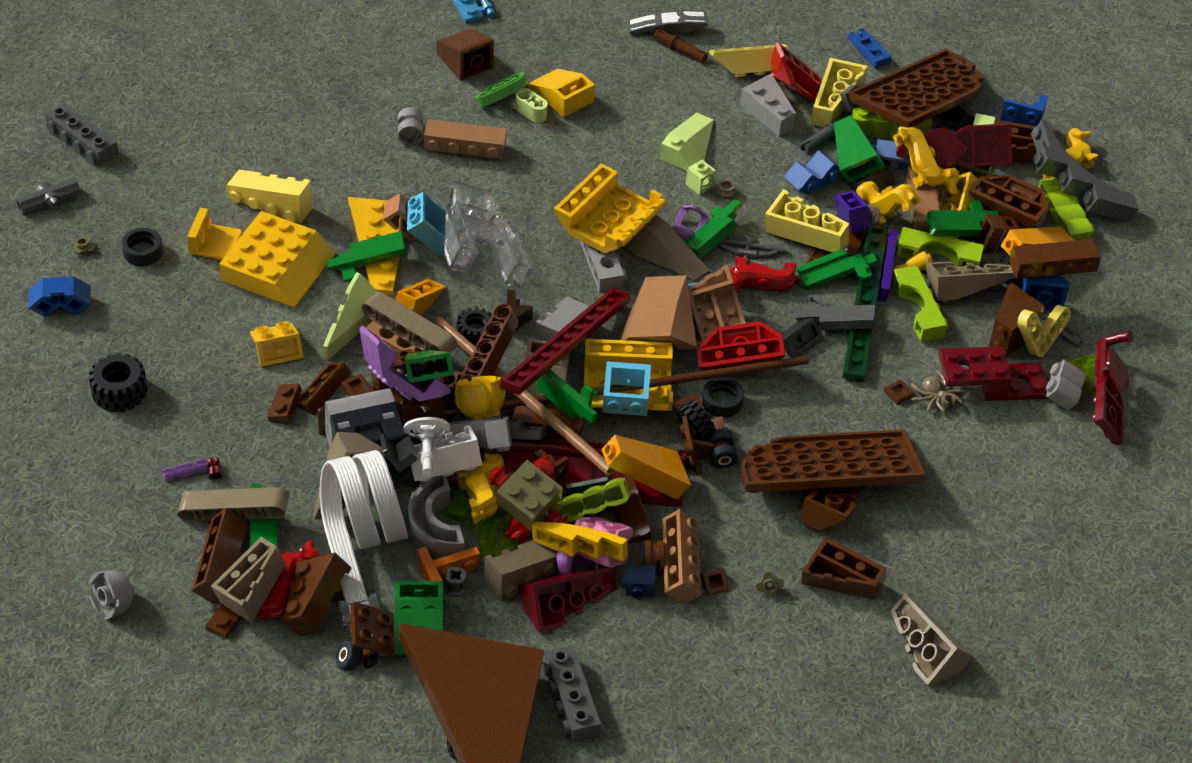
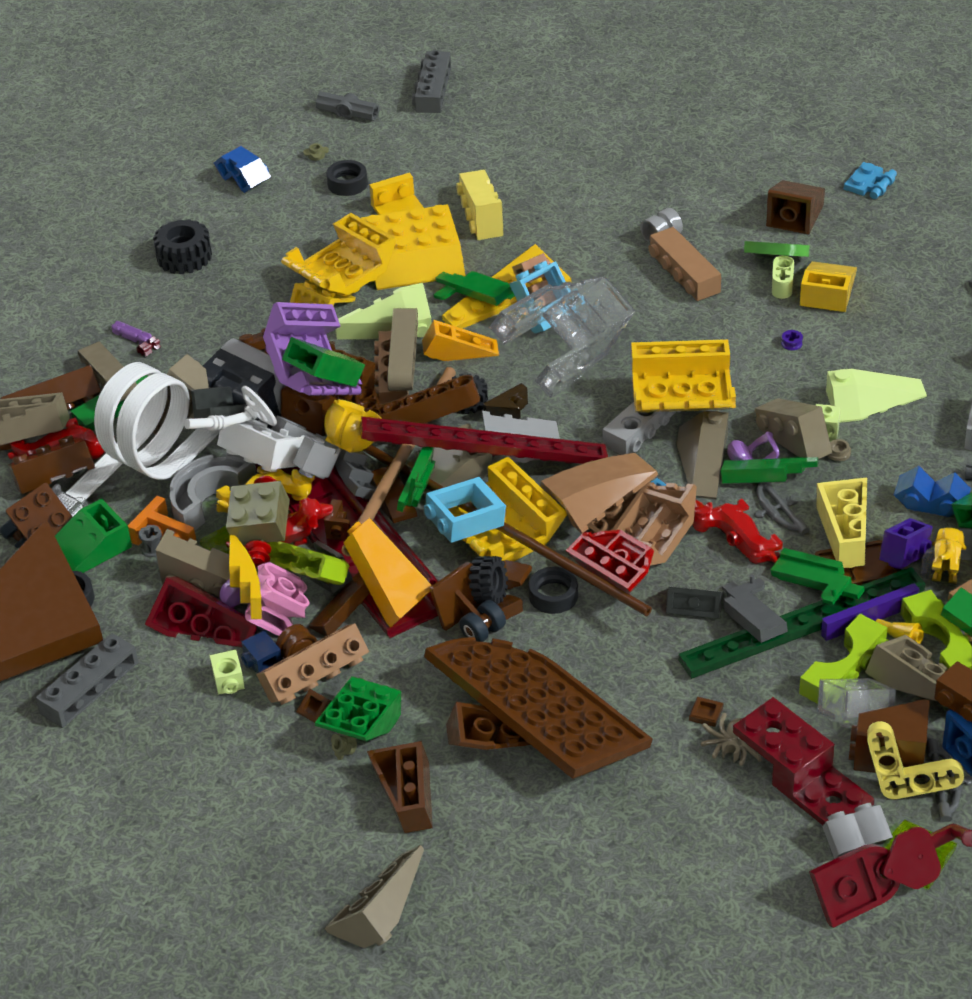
camera: 60 degrees right, 5 degrees down
none -> yellowish green brick [210,650,245,695]
none -> yellow slope [281,213,396,295]
none -> green slope [315,676,401,741]
none -> dark tan wedge [755,398,832,459]
none -> dark purple bush [781,330,803,350]
none -> clear brick [818,678,896,728]

